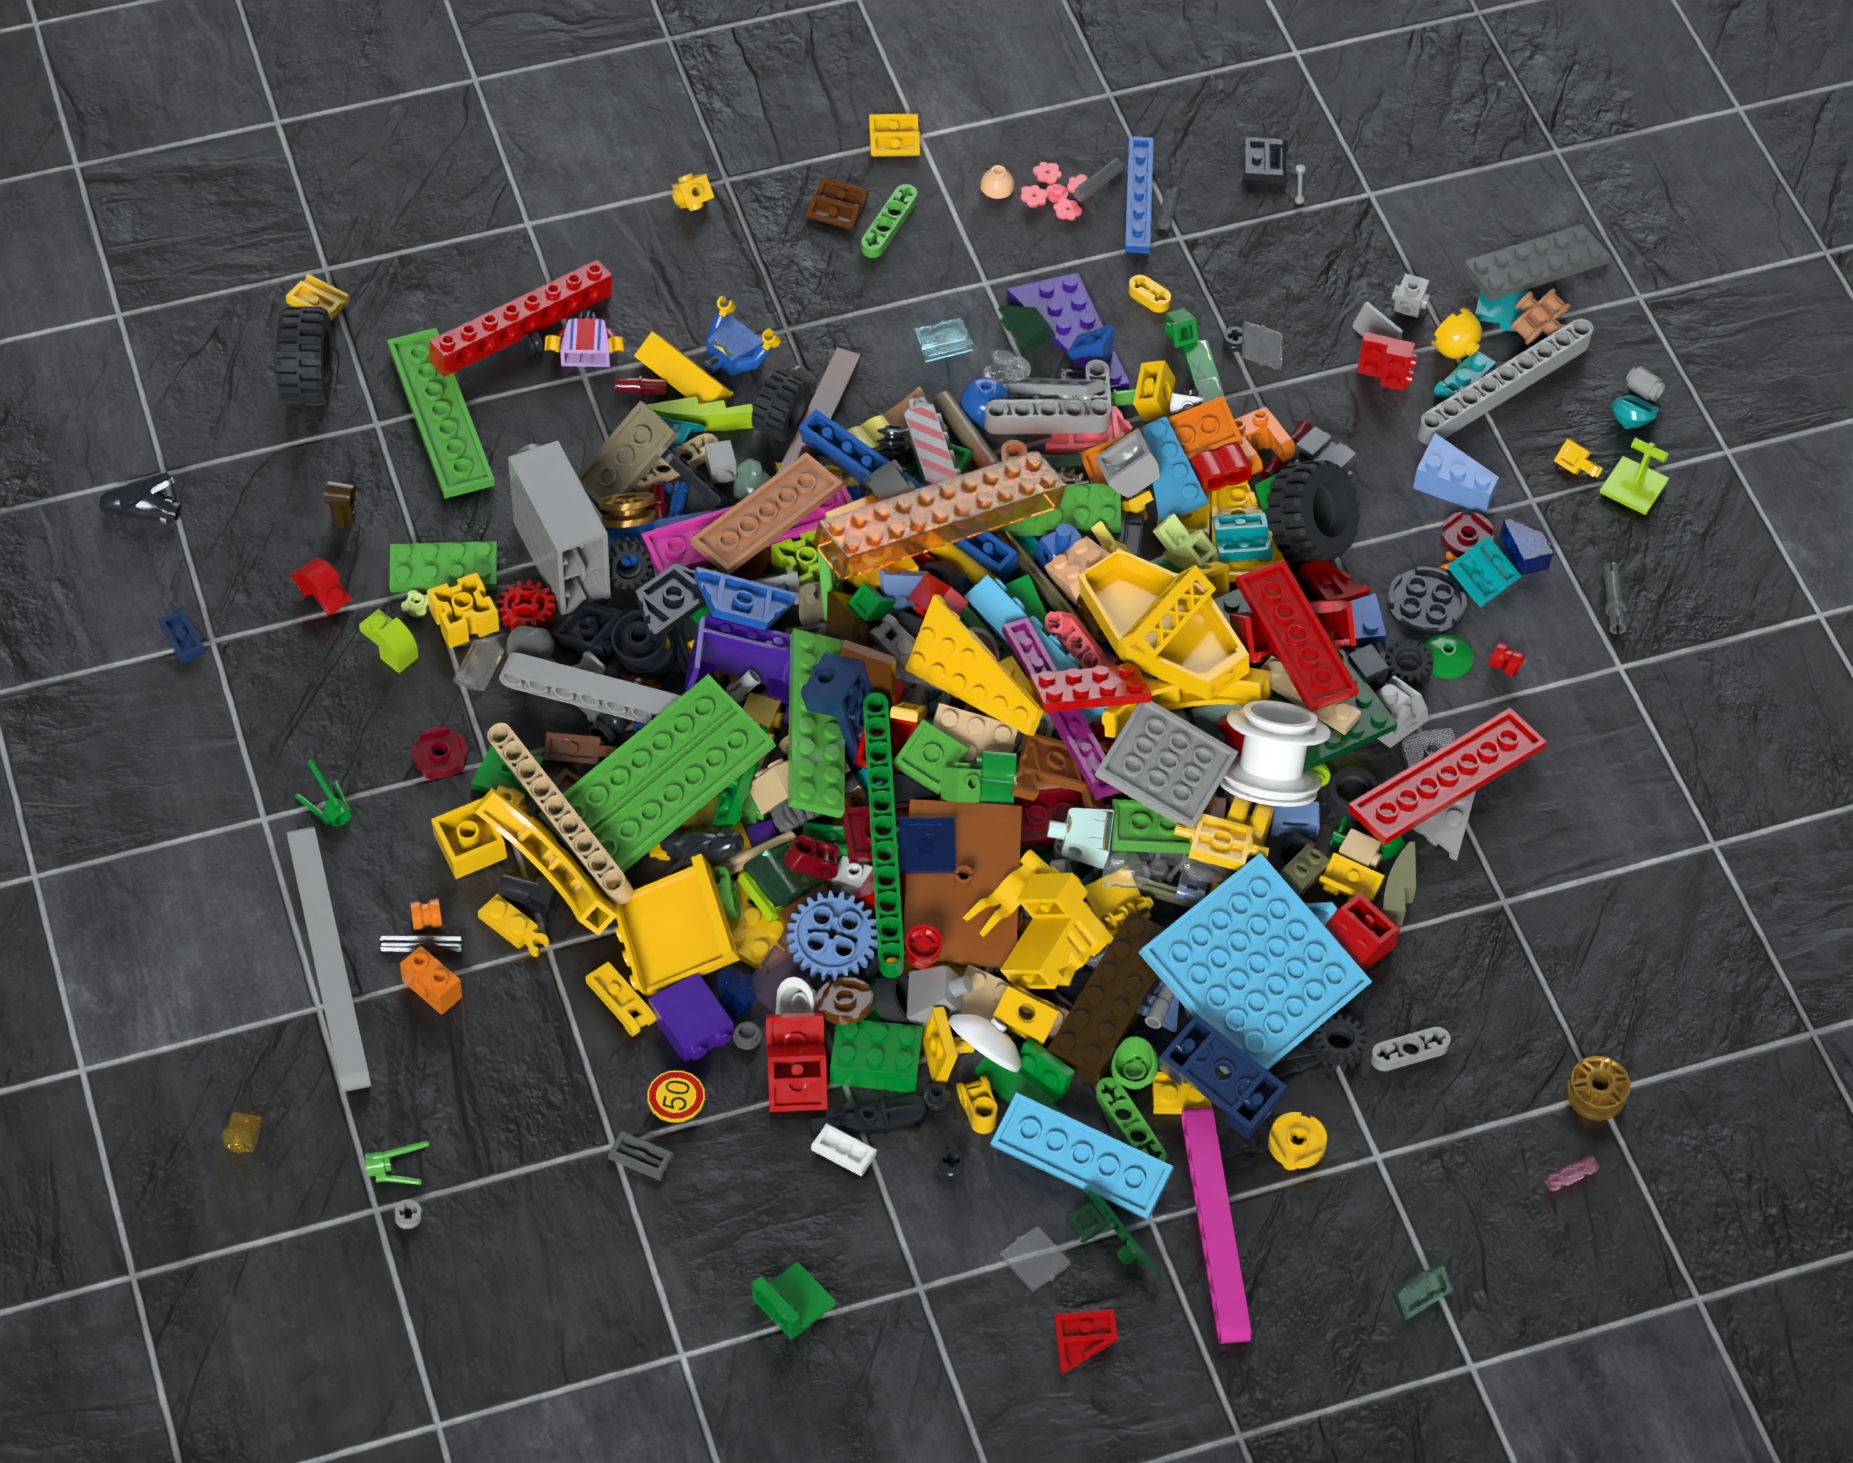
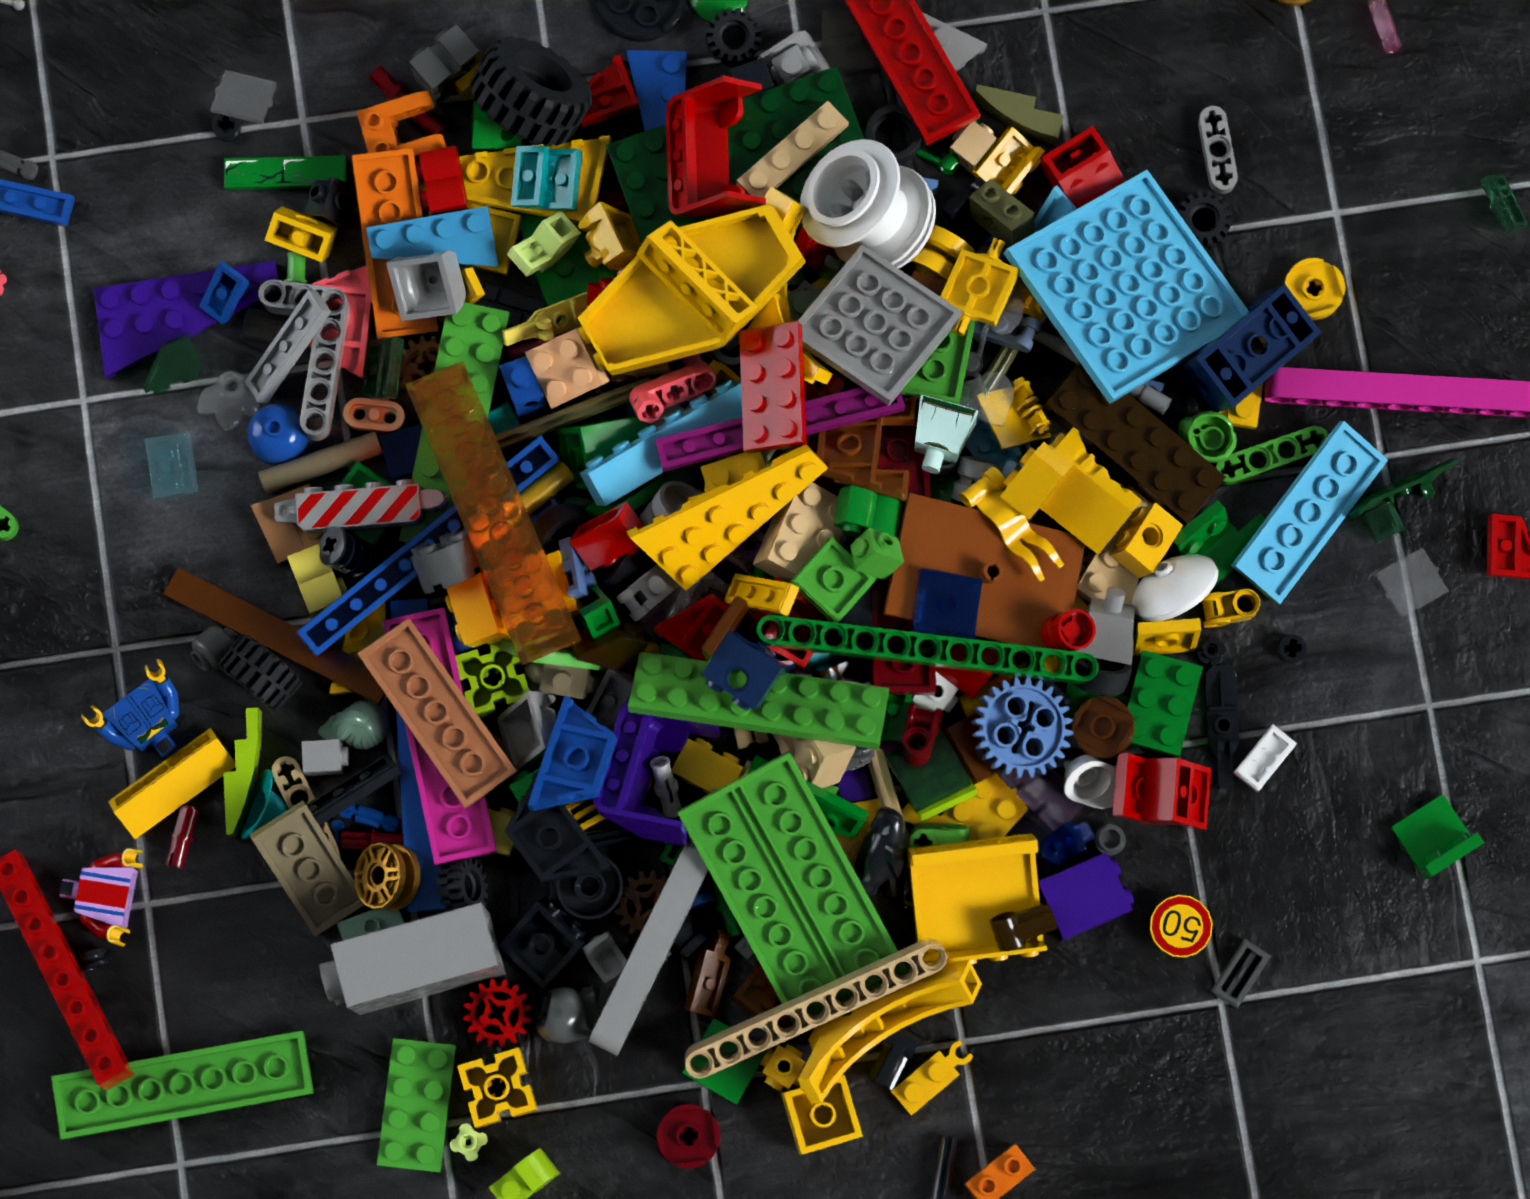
camera: 80 degrees left, 25 degrees up
orange wheel [410,899,442,930] -> none
clear slope [453,638,504,691] -> none
yellow plate [585,962,657,1036] -> none
yellow beam [1128,275,1171,313] -> none
green brick [1164,308,1198,348] -> none
red plate [1235,560,1359,712] -> none
none -> dark brown piece [990,902,1057,952]

